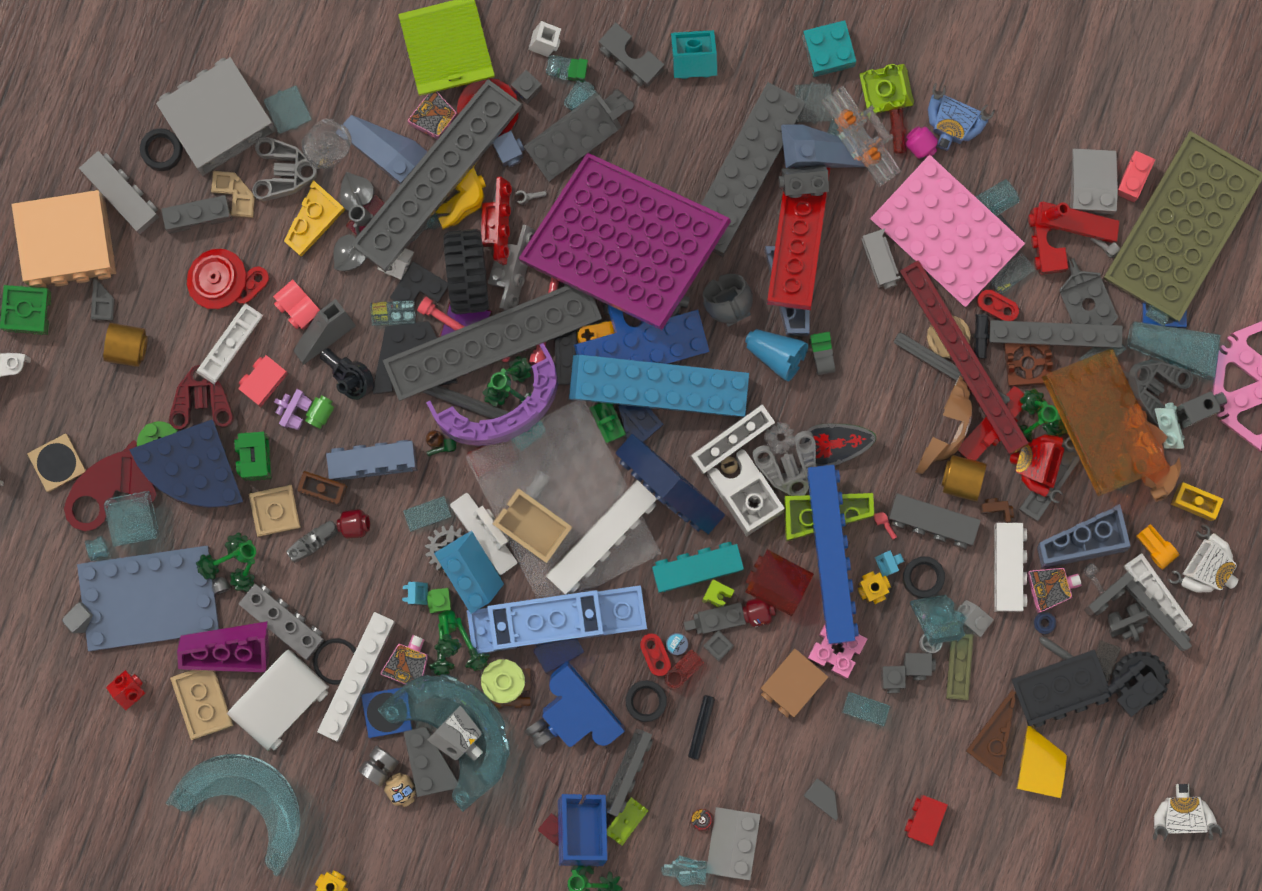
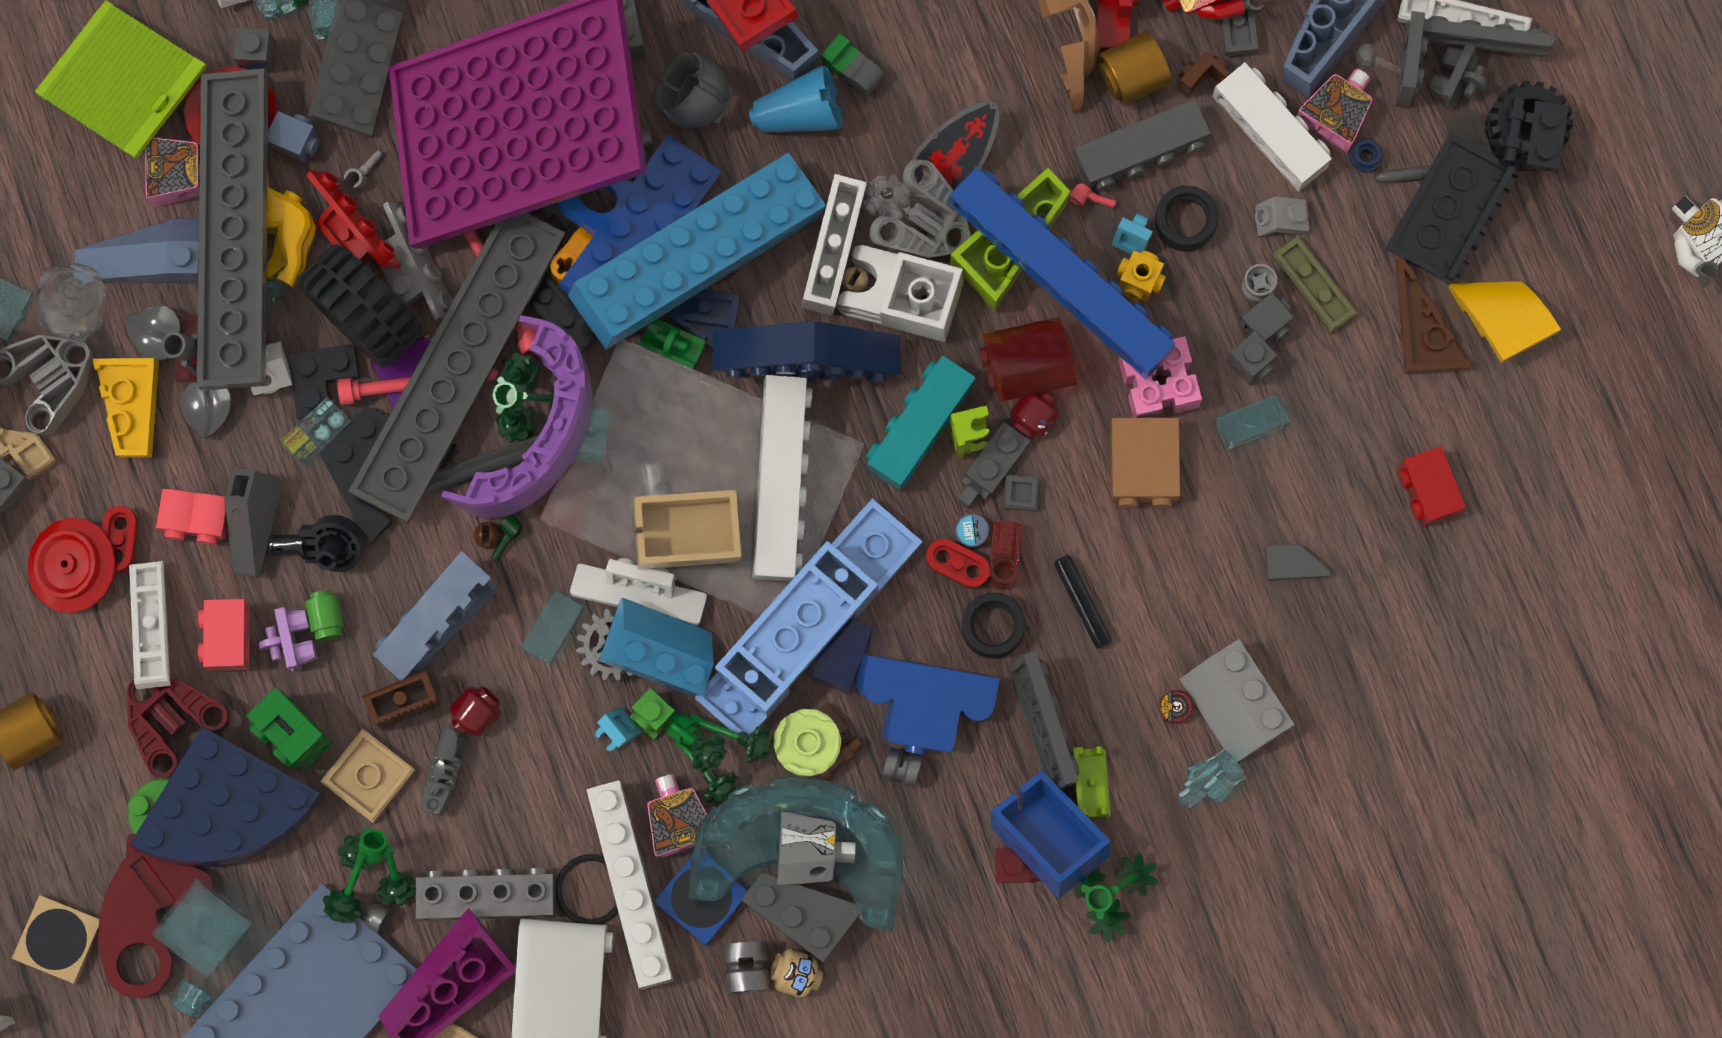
camera: 35 degrees left, 5 degrees down
clear light blue slope [910,595,965,647] -> none

